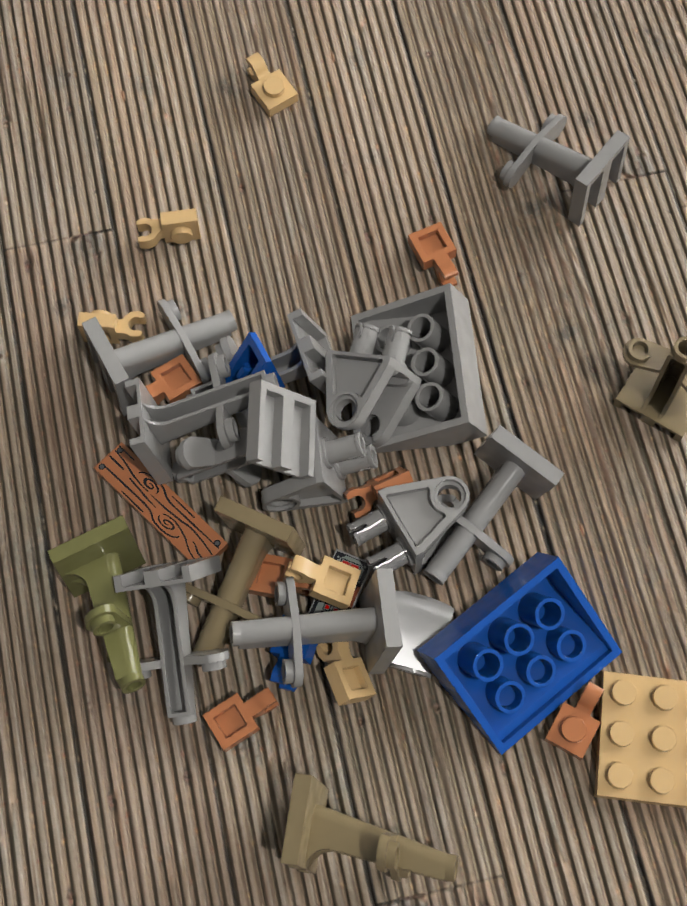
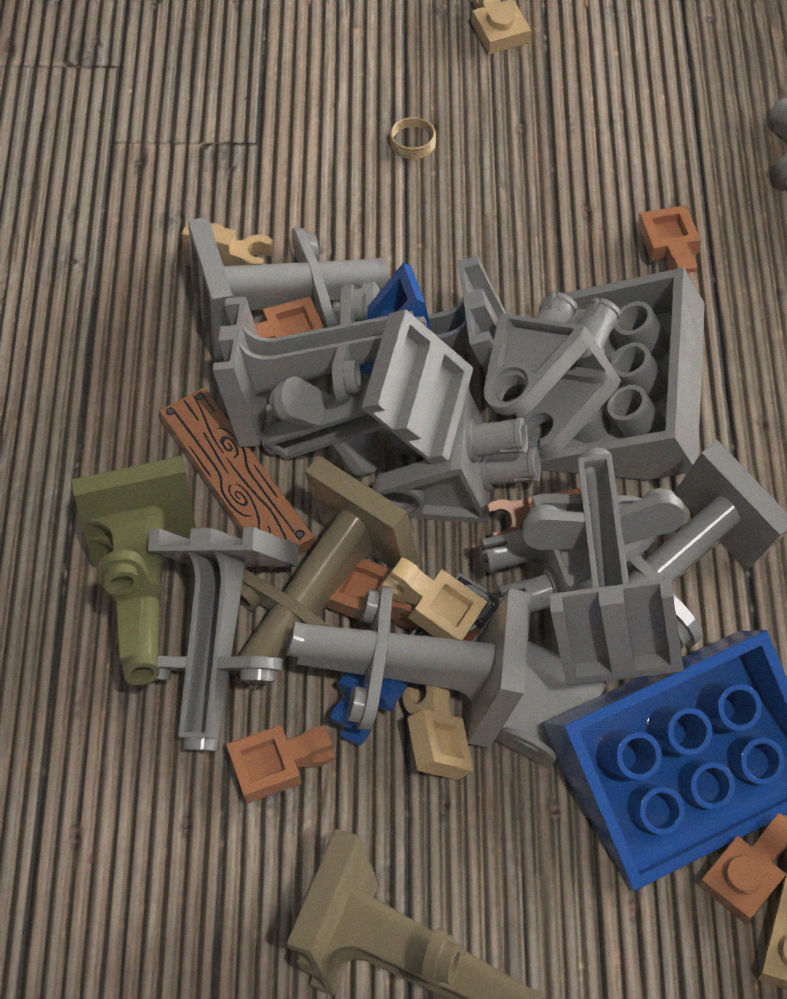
camera: 10 degrees right, 10 degrees down
tan plate [136,208,201,249] -> none
none -> tan axle [390,117,436,160]
none -> light grey piece [522,447,685,686]

